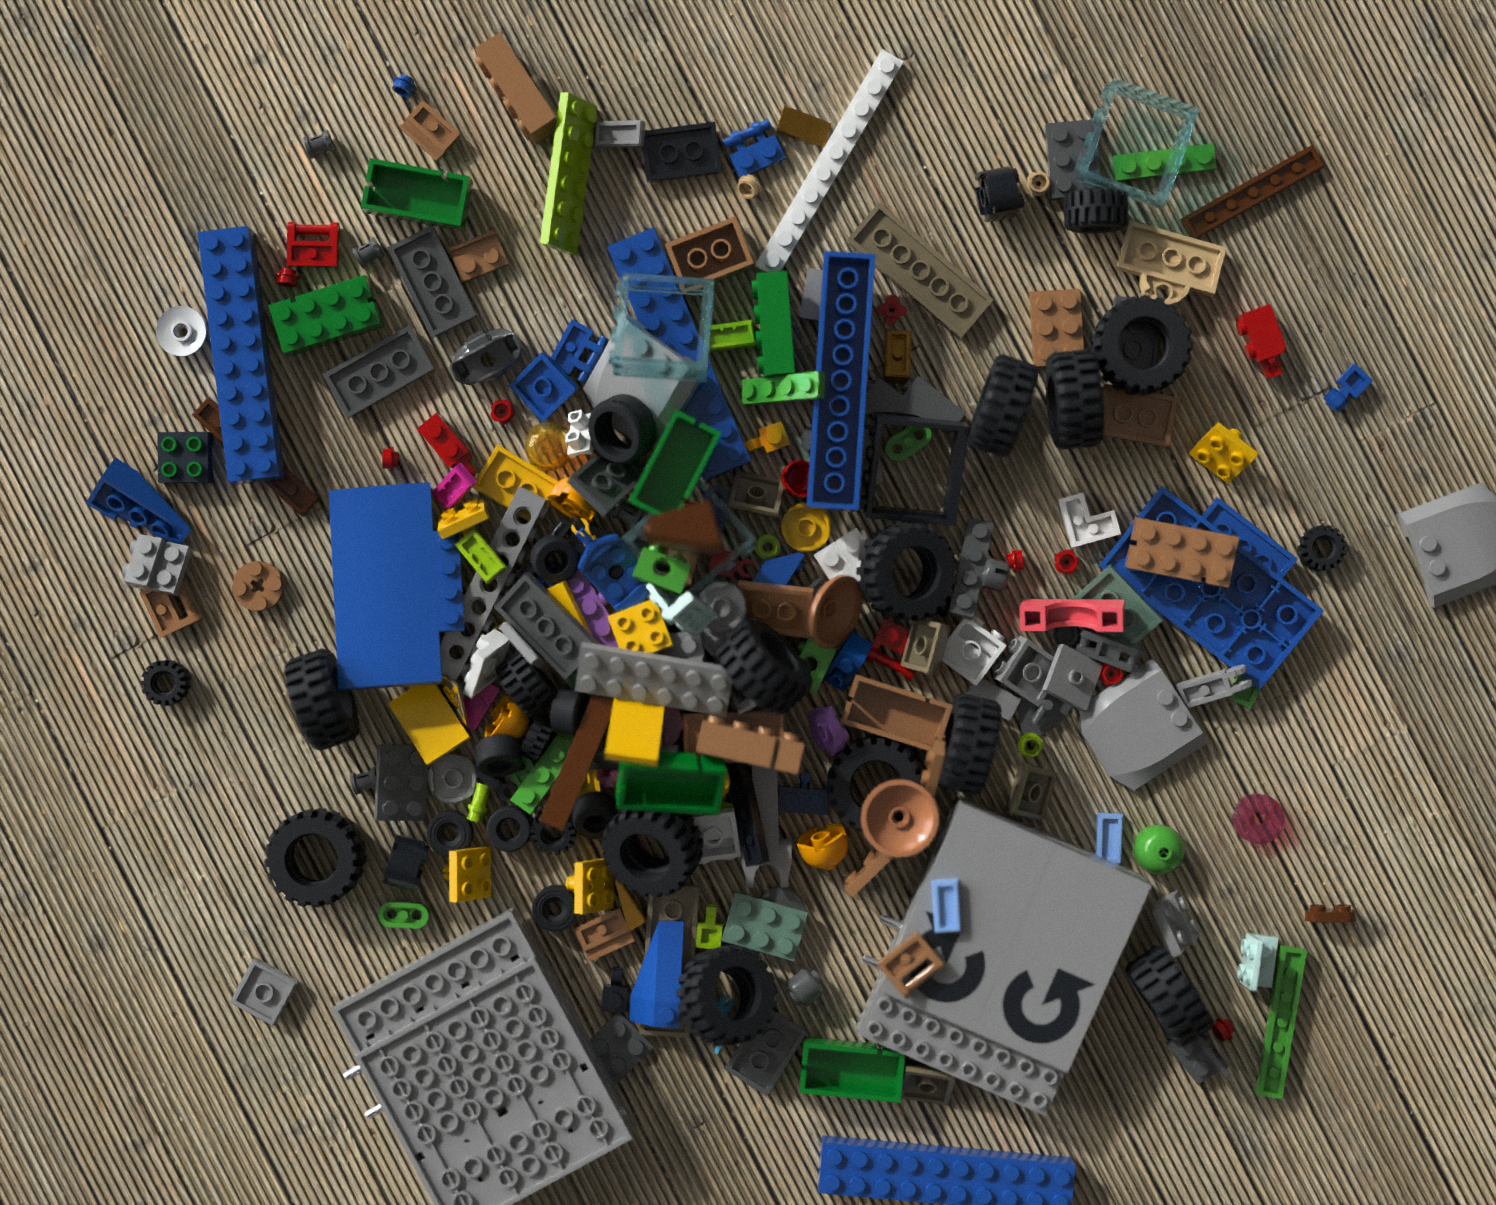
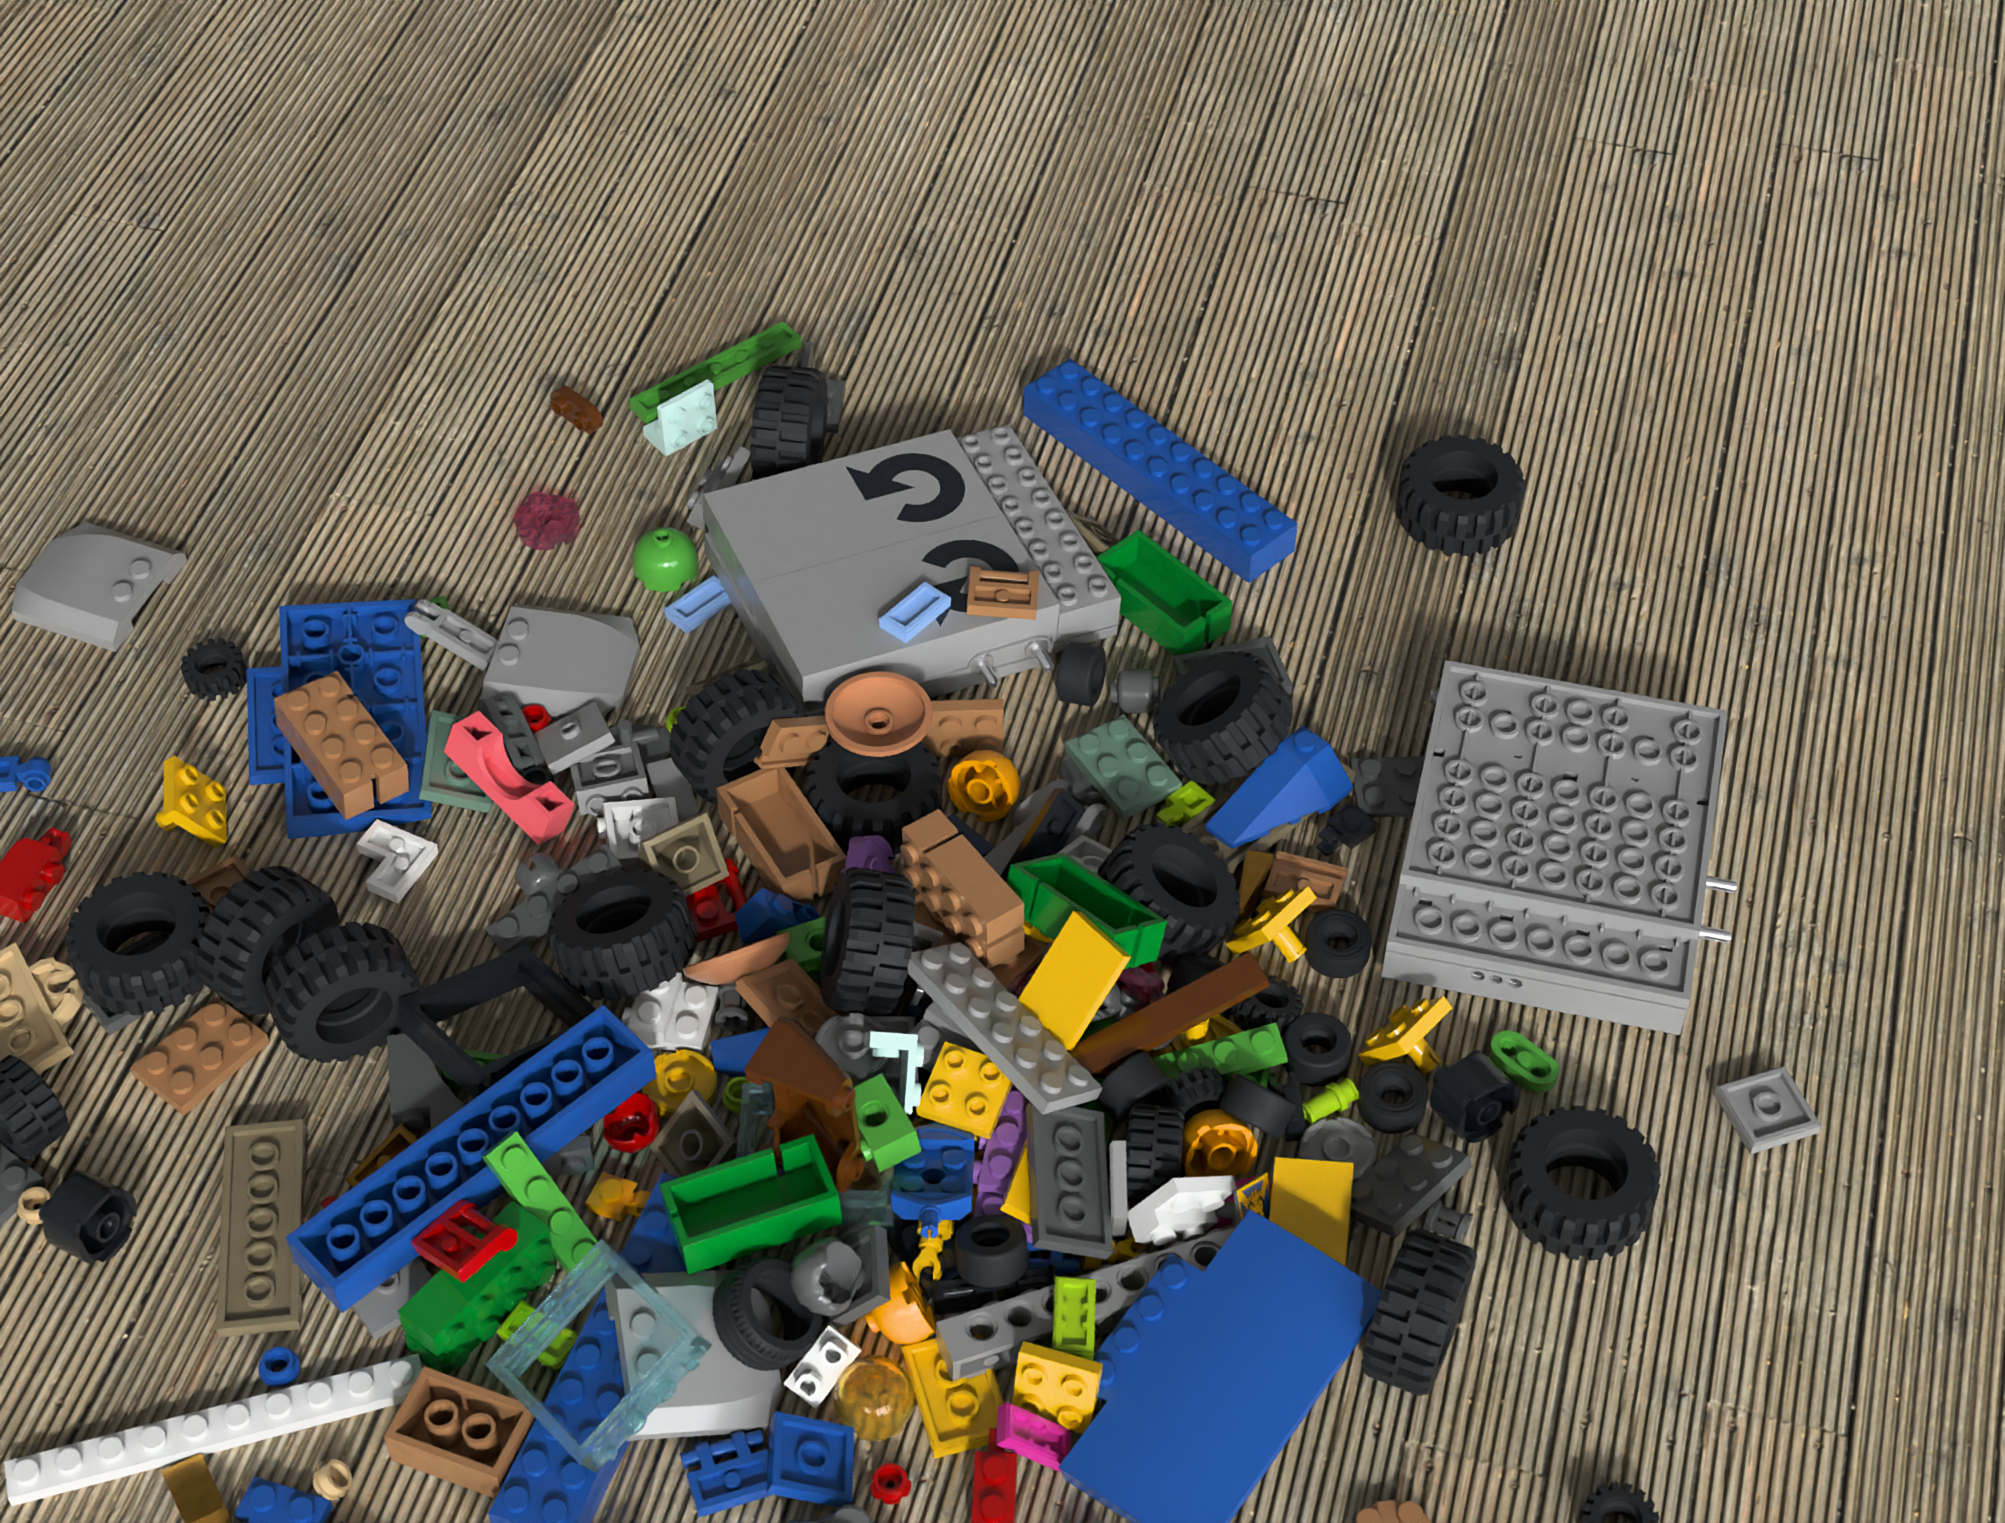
camera: 140 degrees left, 40 degrees down
red plate [1007,548,1024,573] -> none
red plate [1054,550,1079,574] -> none
none -> blue plate [258,1347,301,1387]
none -> red plate [411,1199,518,1283]
none -> dark grey hair [790,1237,863,1316]
none -> black tyre [1056,641,1106,707]

